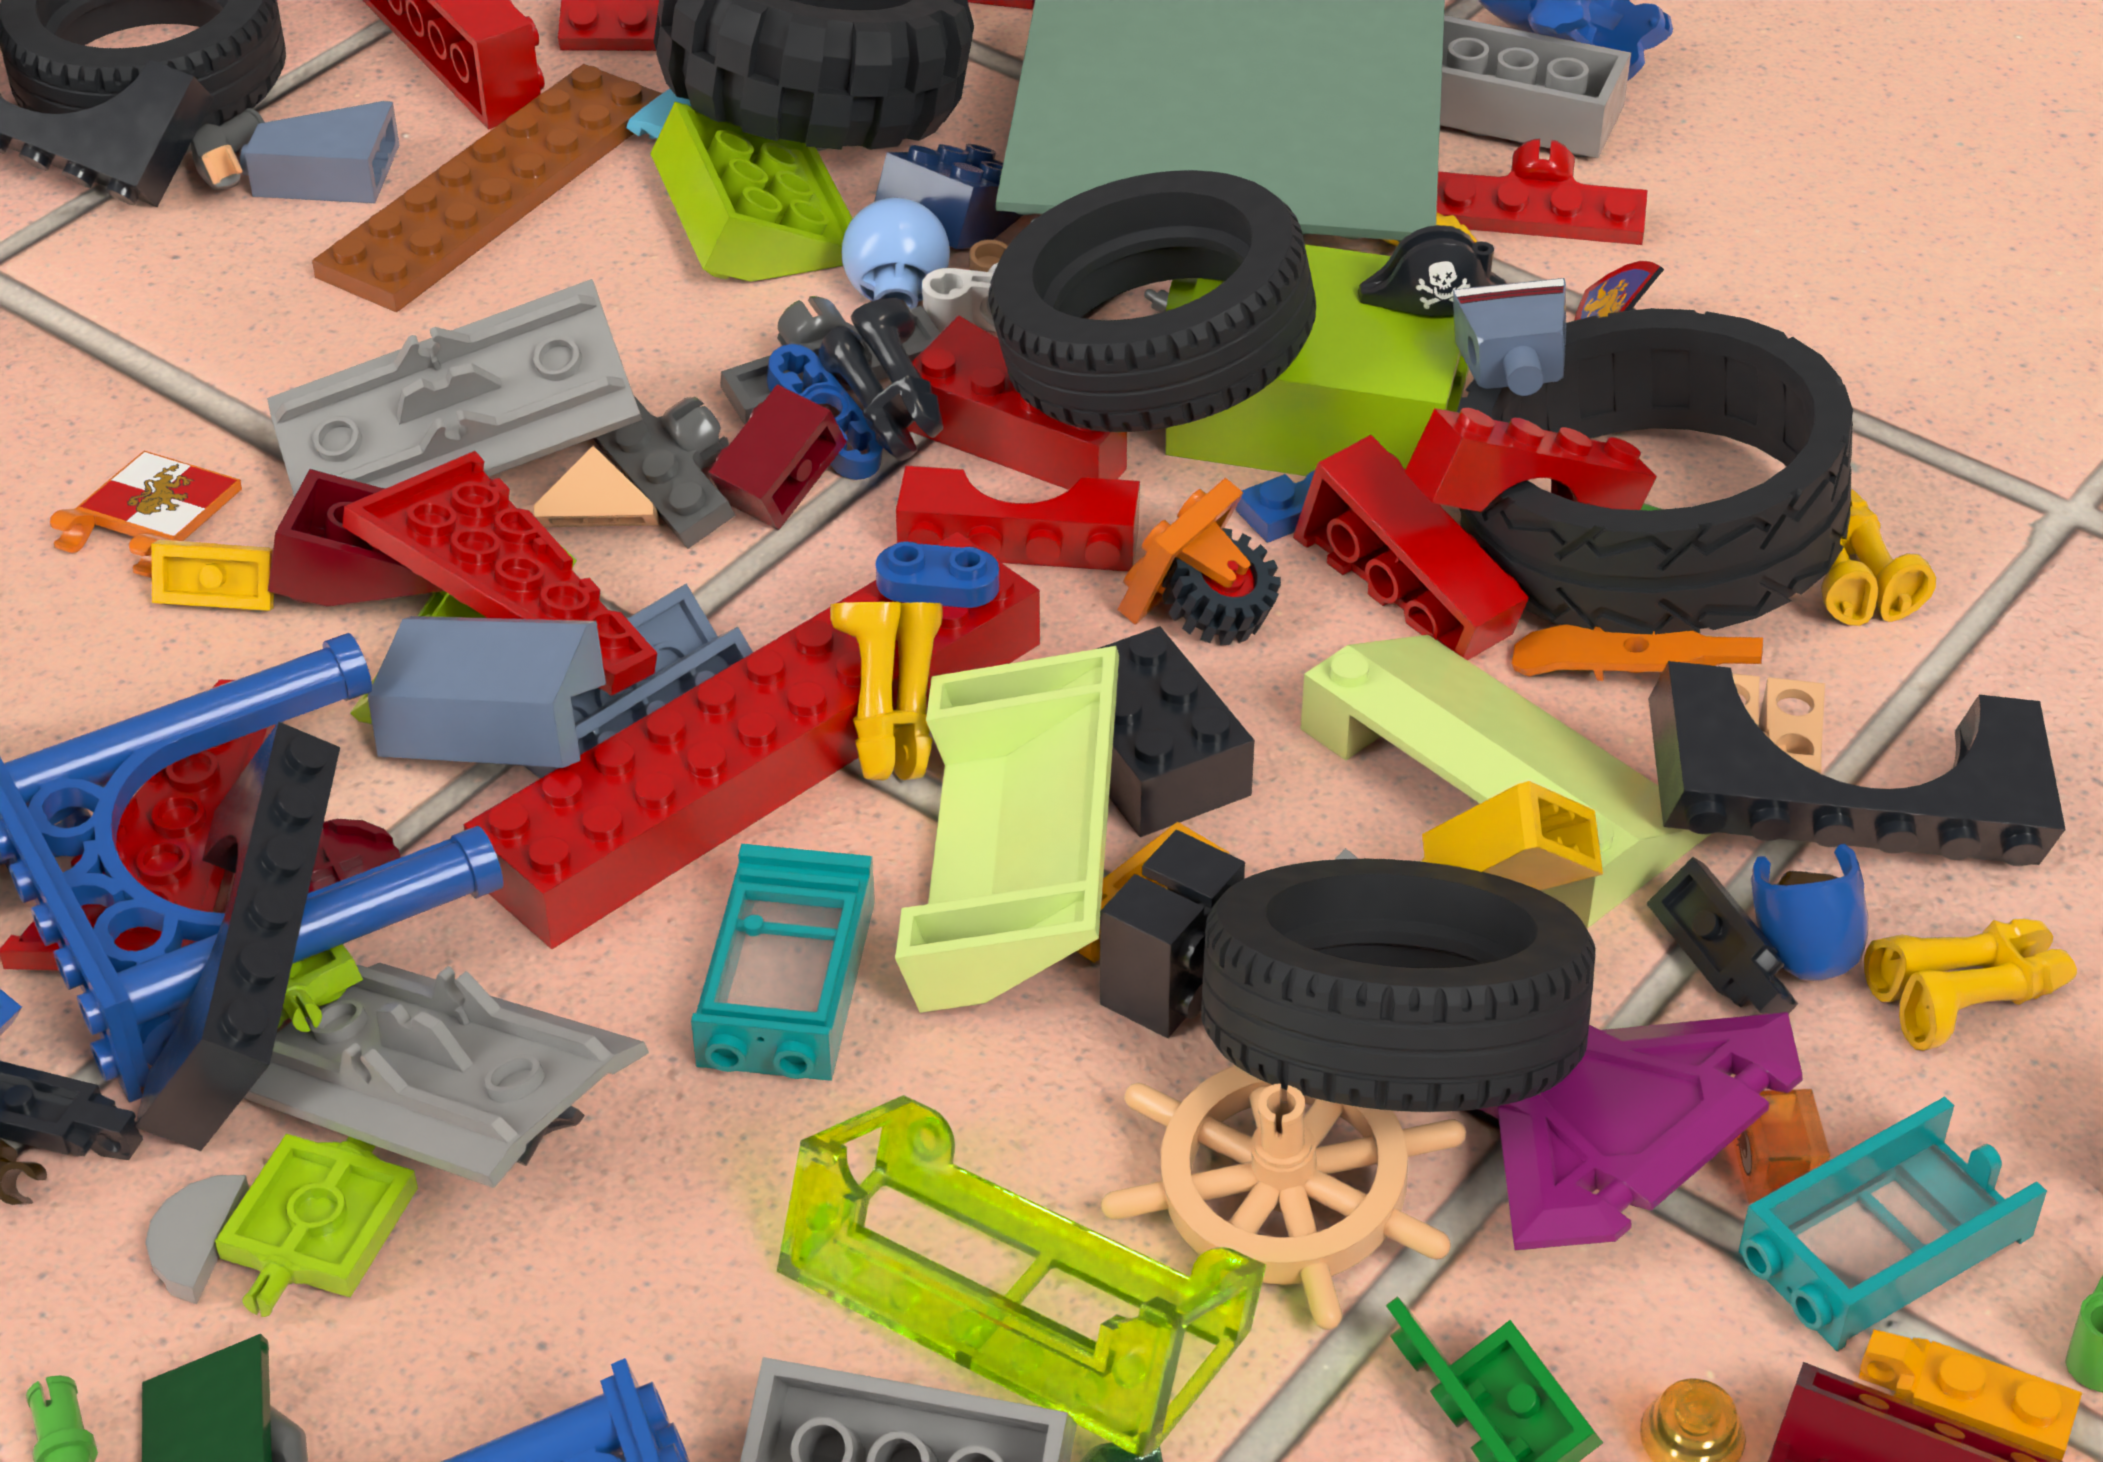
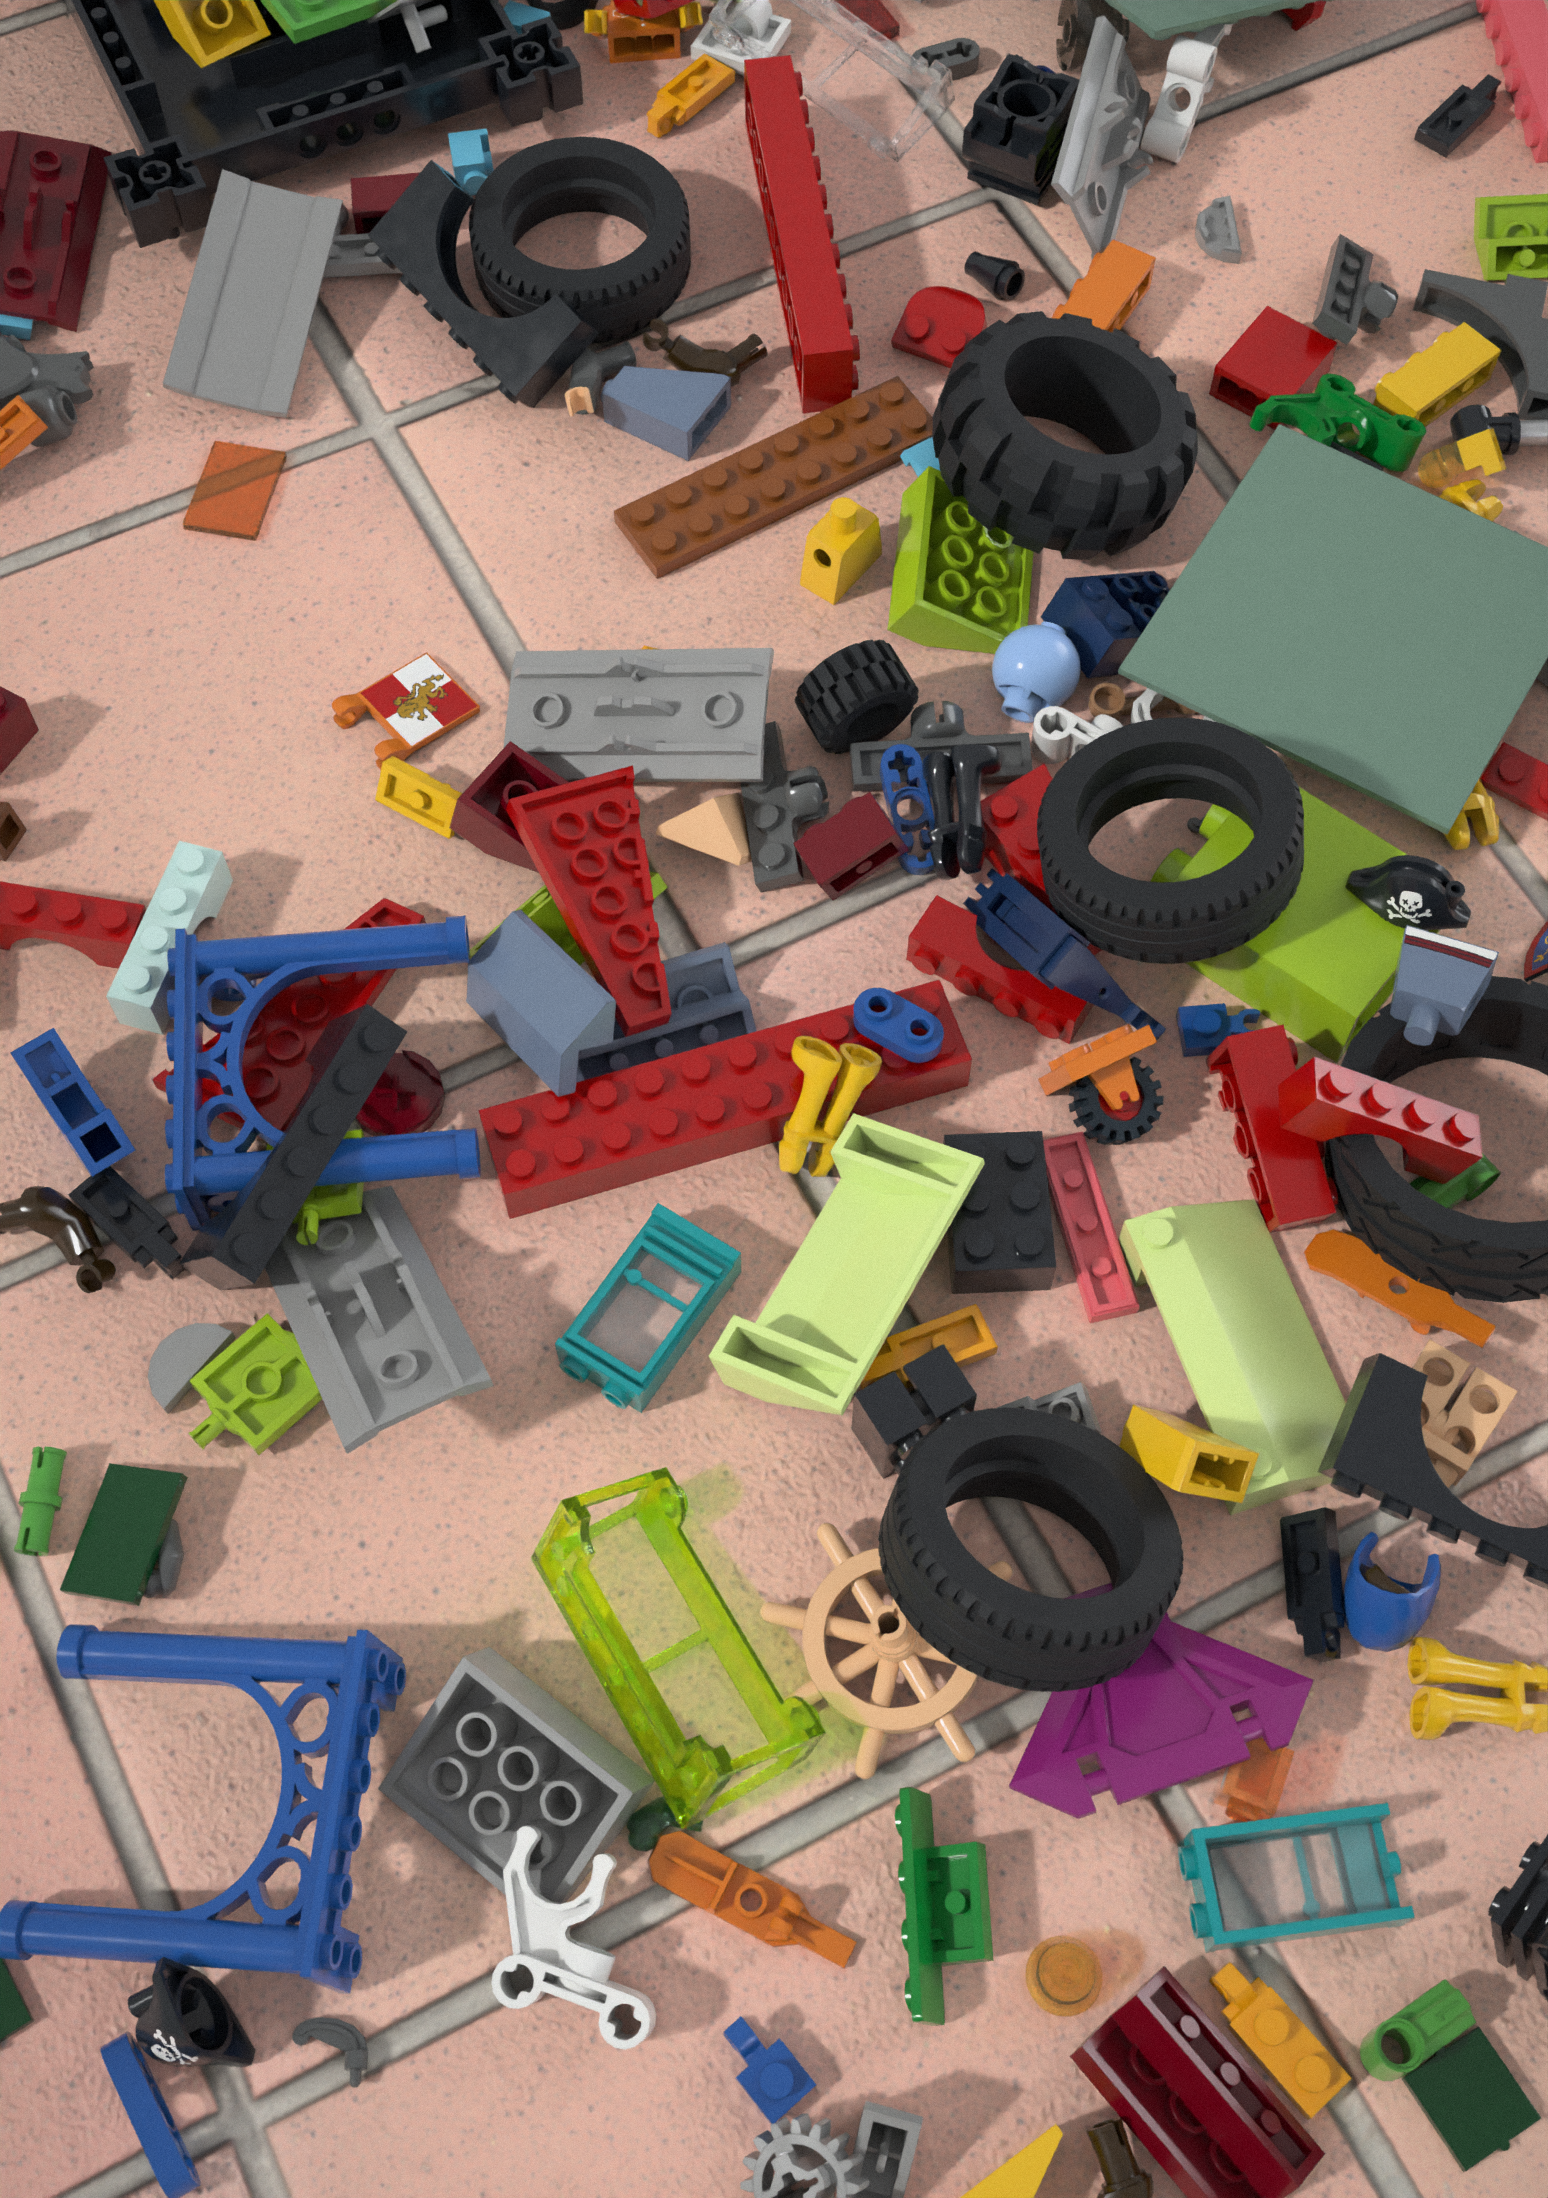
camera: 25 degrees right, 20 degrees up
none -> dark brown arm [643,319,768,387]
none -> black tyre [795,640,919,754]
none -> yellow torso [800,497,882,605]
none -> dark blue hinge [963,868,1166,1040]
none -> coral tile [1043,1132,1140,1323]

